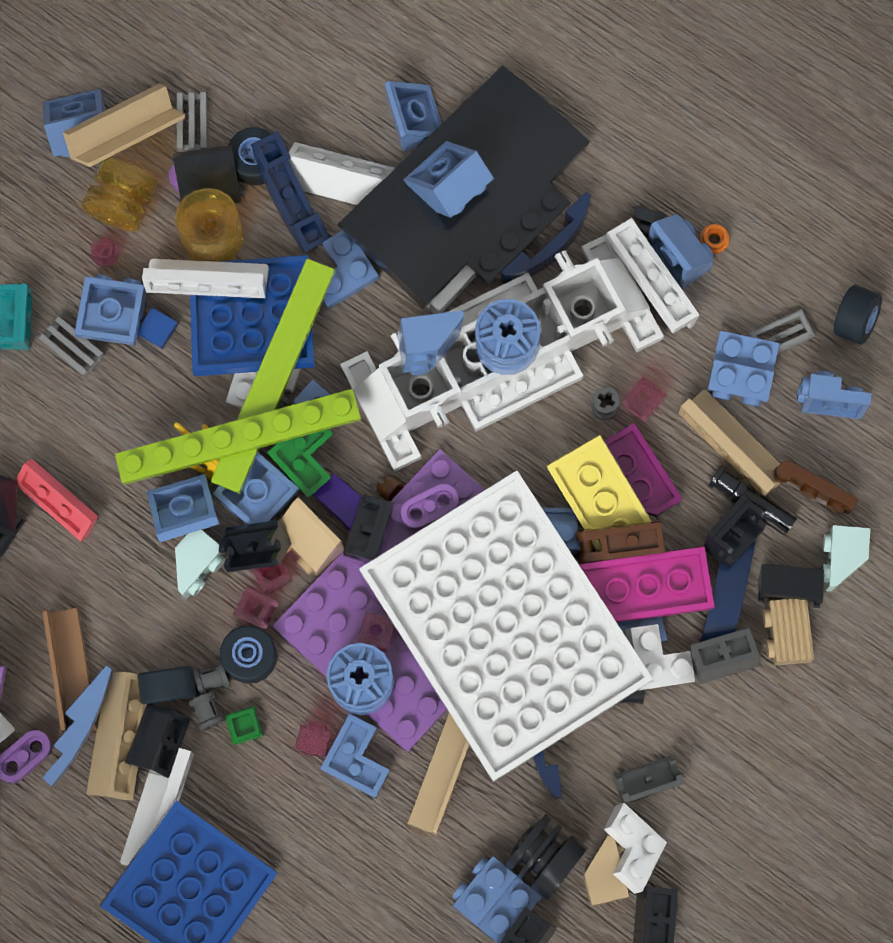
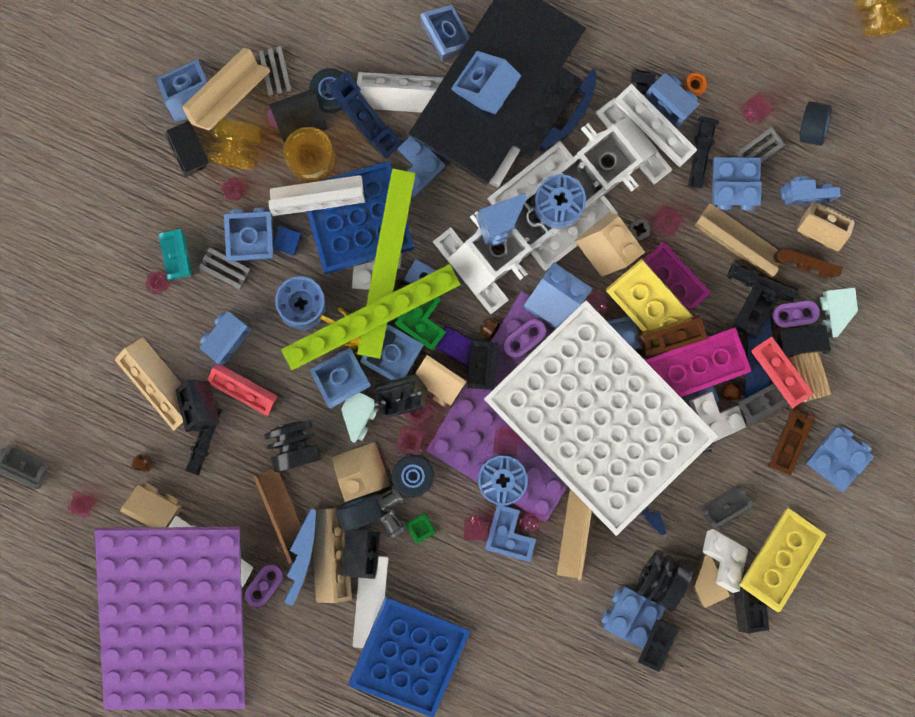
camera: 15 degrees left, 10 degrees up
none -> black hinge [166,121,209,177]
none -> medium blue slope [200,311,252,366]
none -> black wheel [264,421,322,473]
none -> medium blue wheel [275,276,326,330]
none -> tan slope [331,442,391,502]
none -> clear pink plate [520,512,539,534]
none -> medium blue slope [523,262,592,329]
none -> tan slope [574,212,645,277]
none -> clear pink plate [582,289,609,316]
none -> black pin [687,117,719,189]
none -> reddish brown hinge [722,382,741,400]
none -> light yellow plate [739,508,826,612]
none -> clear pink plate [741,92,774,125]
none -> coral plate [751,337,813,409]
none -> reddish brown plate [768,407,815,476]
none -> medium lavender plate [772,301,820,328]
none -> tan brick [797,201,855,252]
none -> medium blue plate [805,426,874,493]

